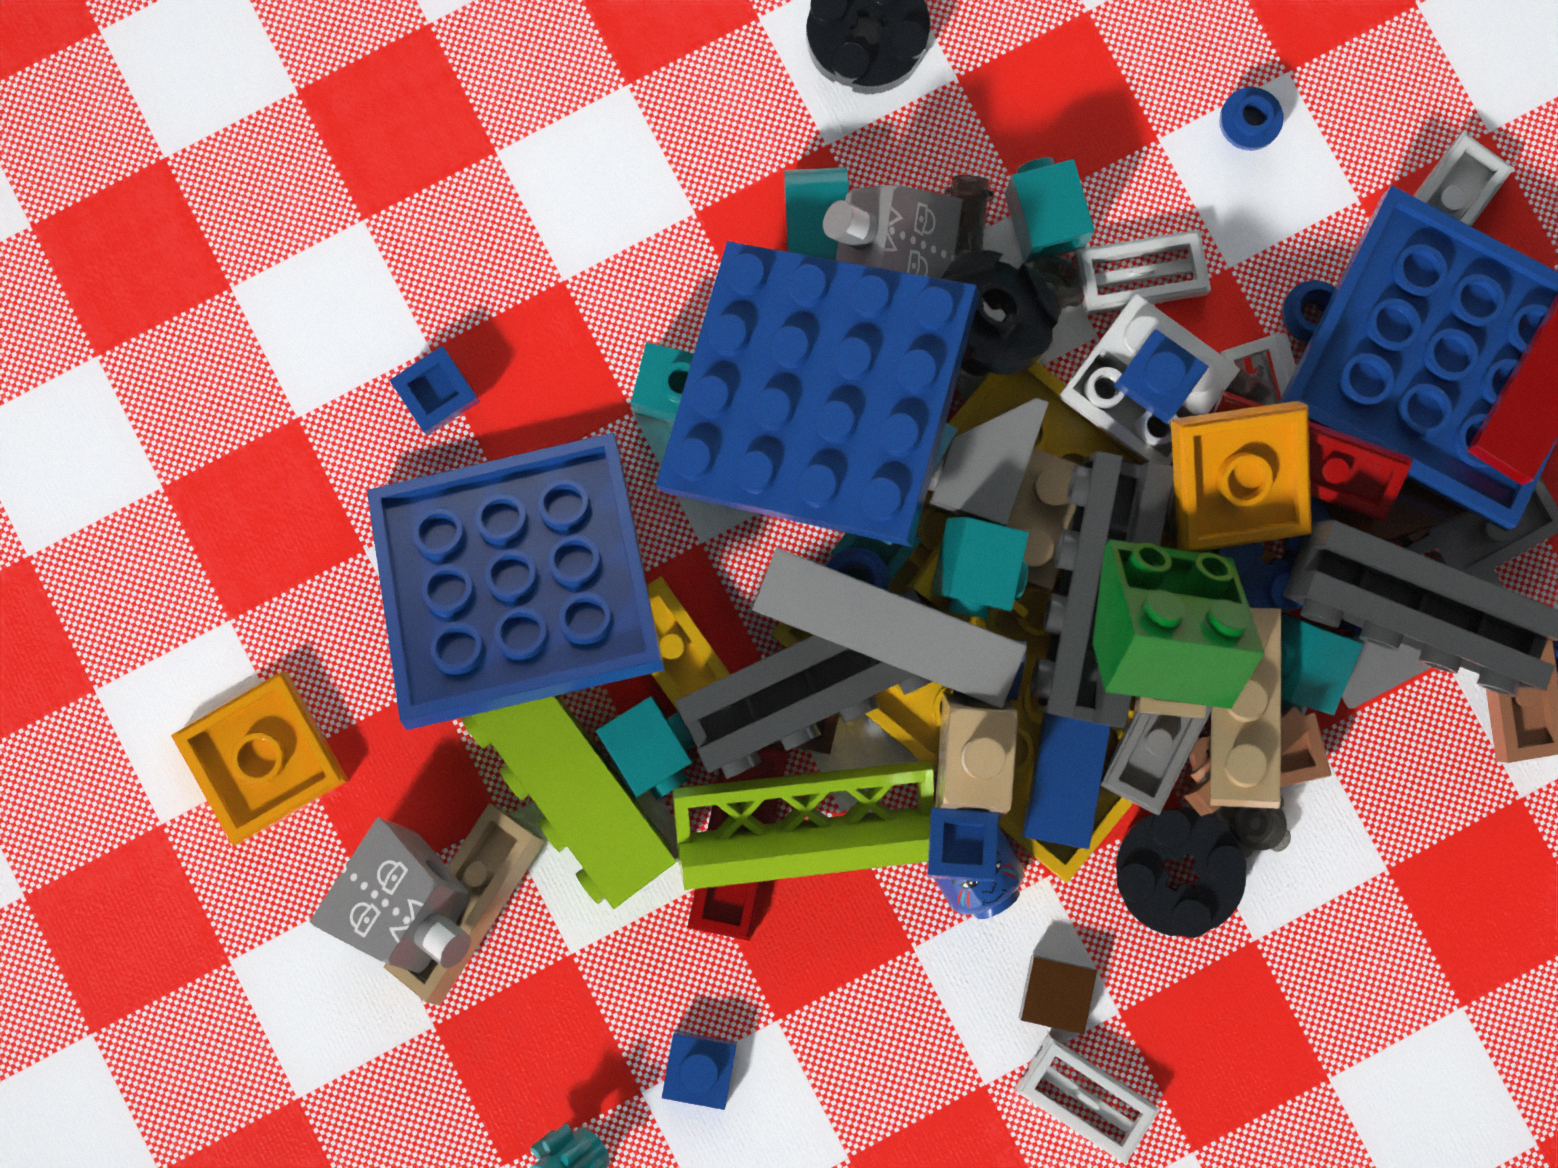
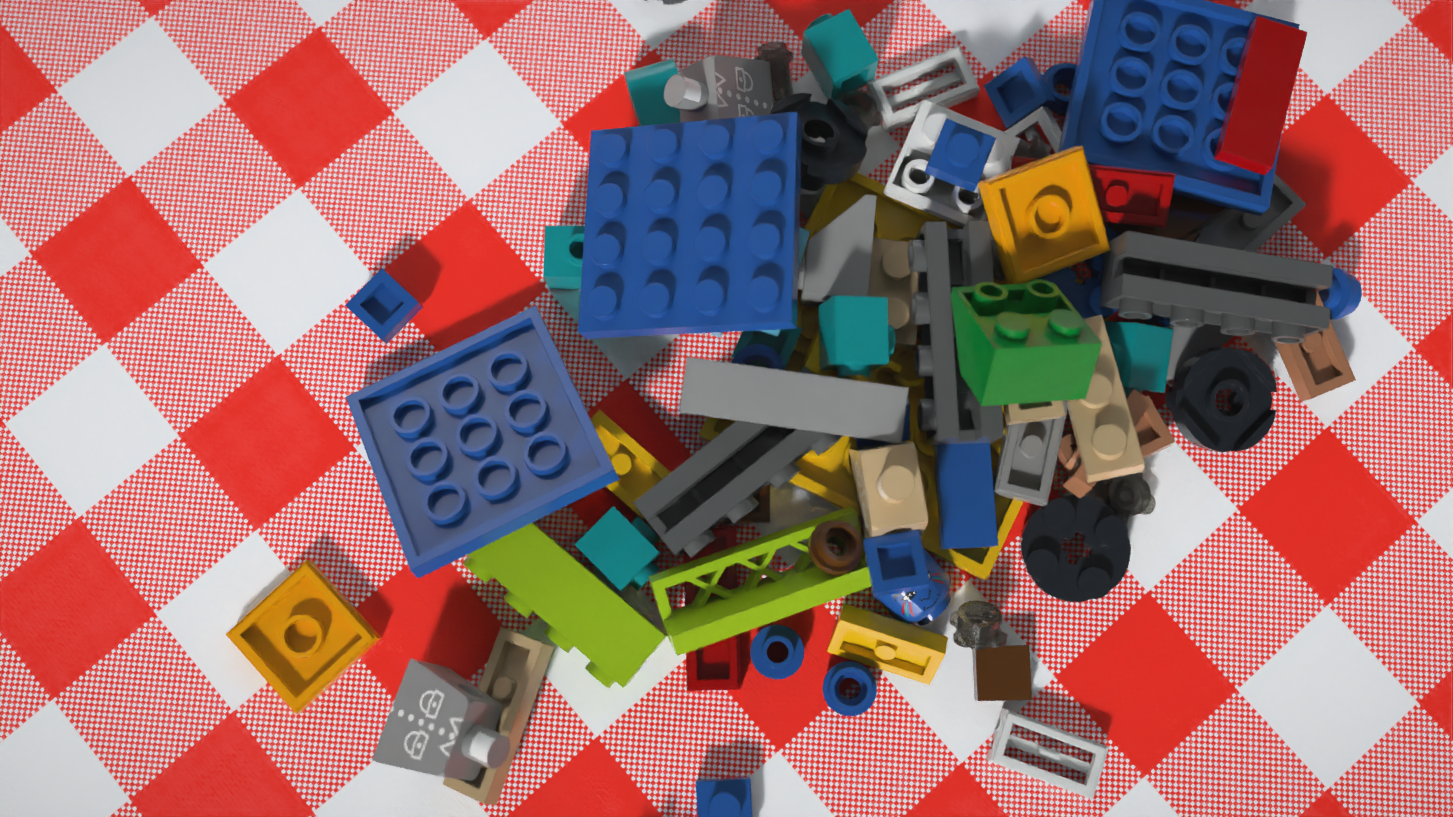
camera: 15 degrees left, 5 degrees down
none -> blue plate [750,625,804,679]
none -> reddish brown plate [808,520,863,575]
none -> blue plate [822,661,877,716]
none -> yellow plate [827,604,948,685]
none -> clear smoke plate [949,600,1008,650]
none -> blue plate [984,56,1056,129]
none -> black plate [1165,347,1277,453]

